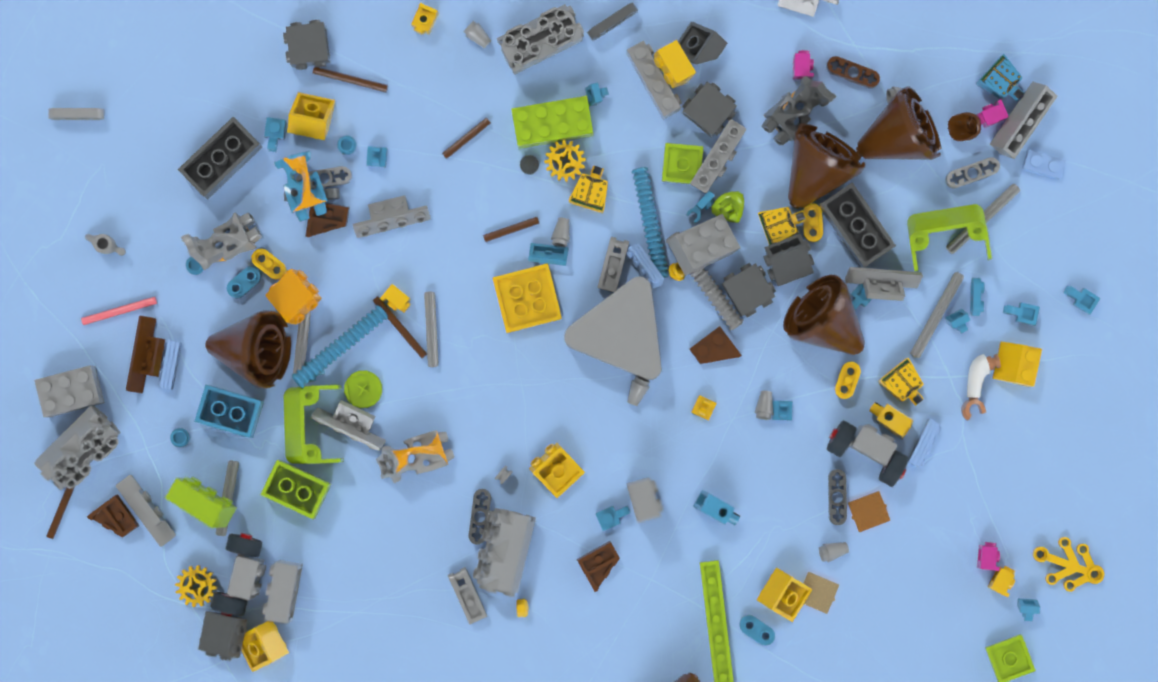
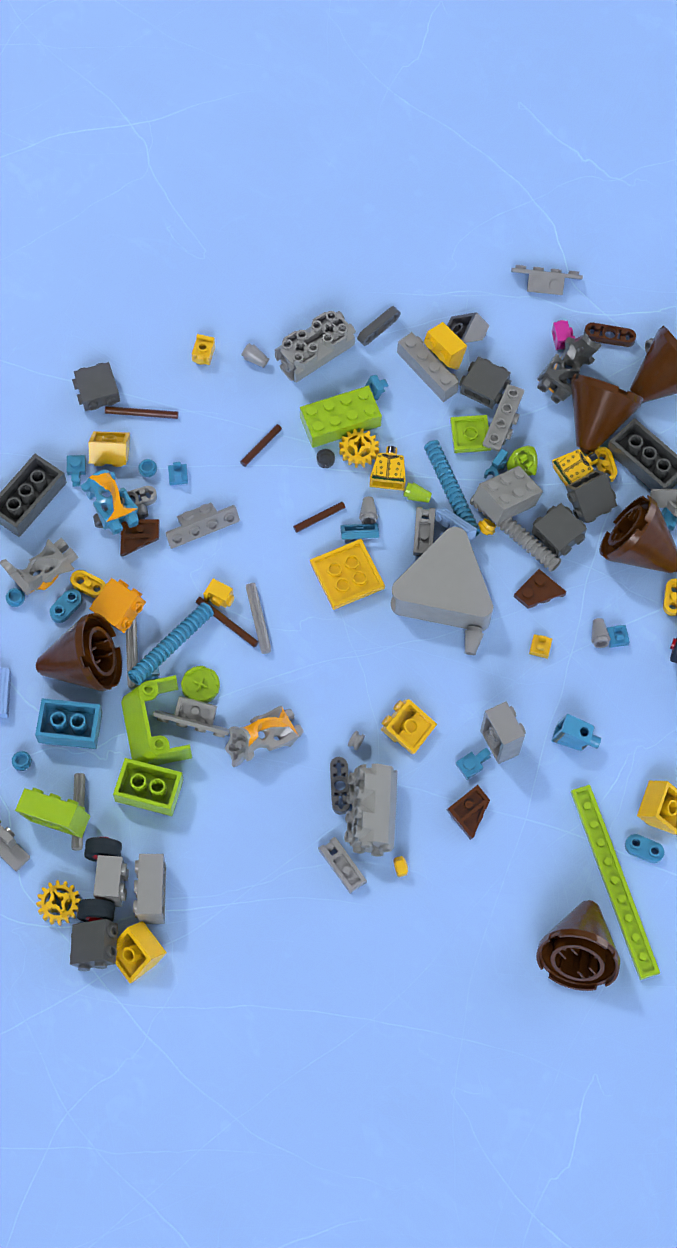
camera: 15 degrees left, 20 degrees down
none -> lime cone [403,482,432,503]

